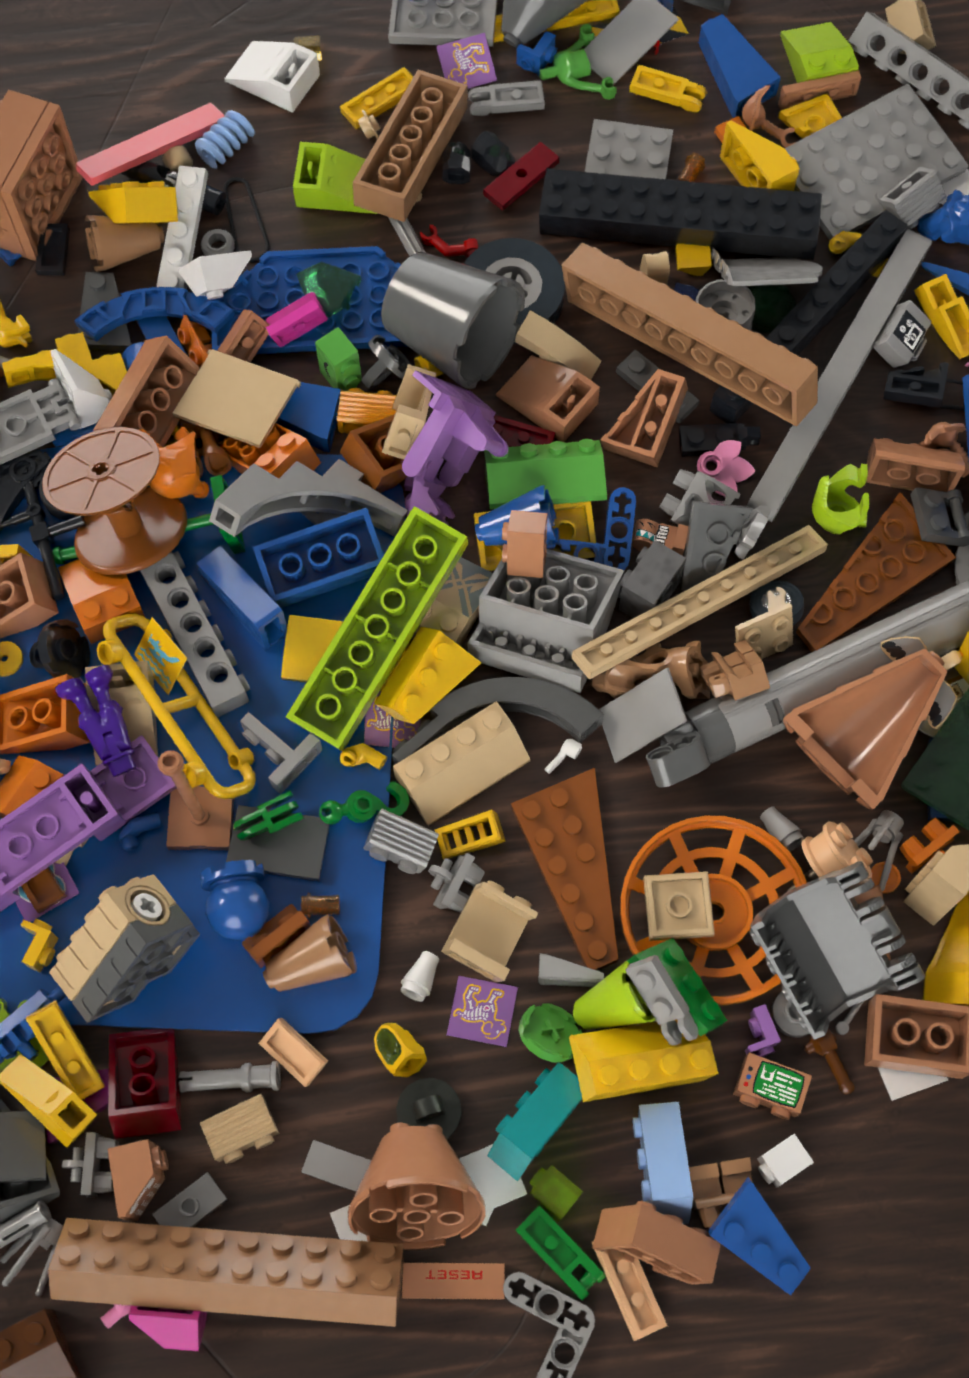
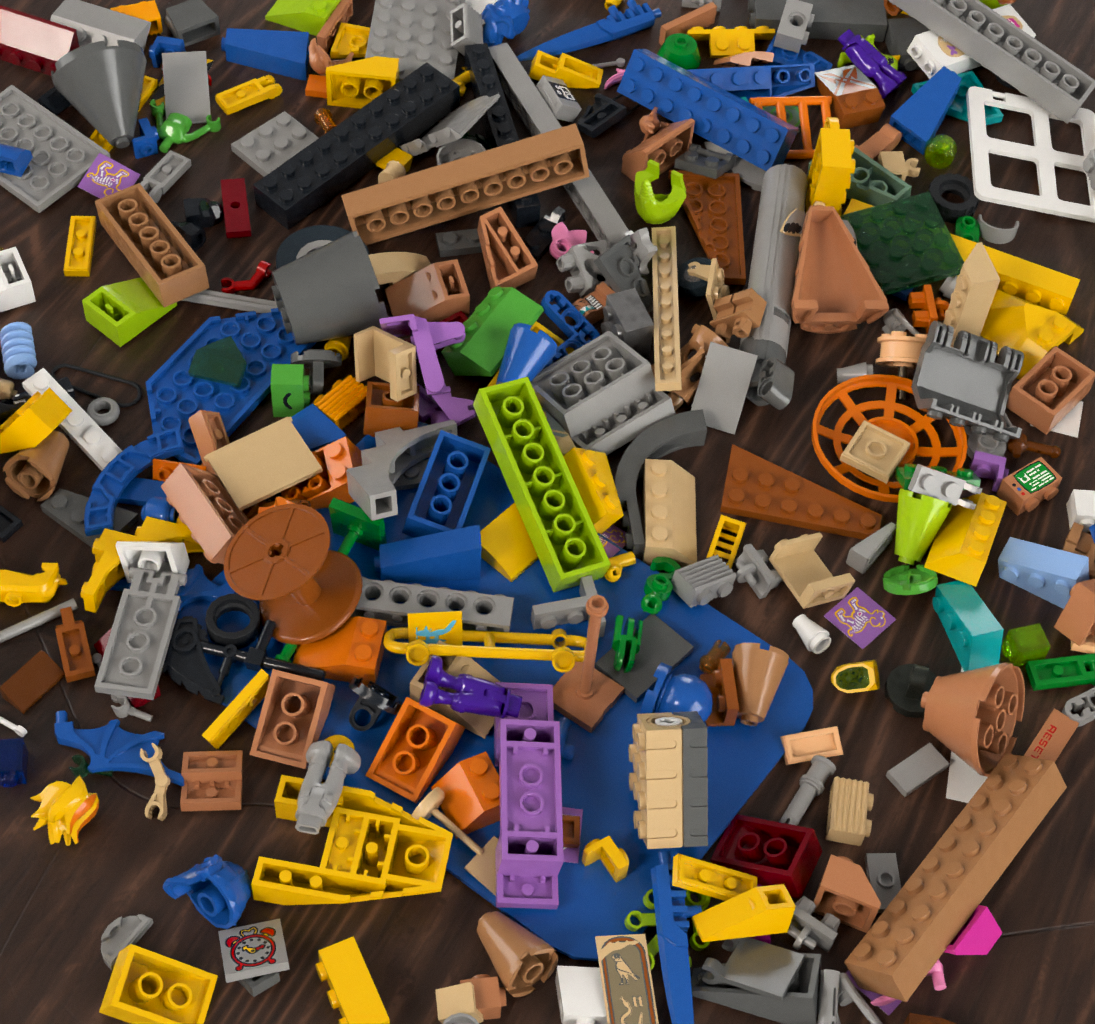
camera: 60 degrees left, 15 degrees down
white slope [179,250,252,300] -> none
dark pink panel [266,292,329,348] -> none
tan plate [358,110,381,139] -> none
nougat brick [502,510,548,578] -> none
white hand [544,739,582,774] -> none

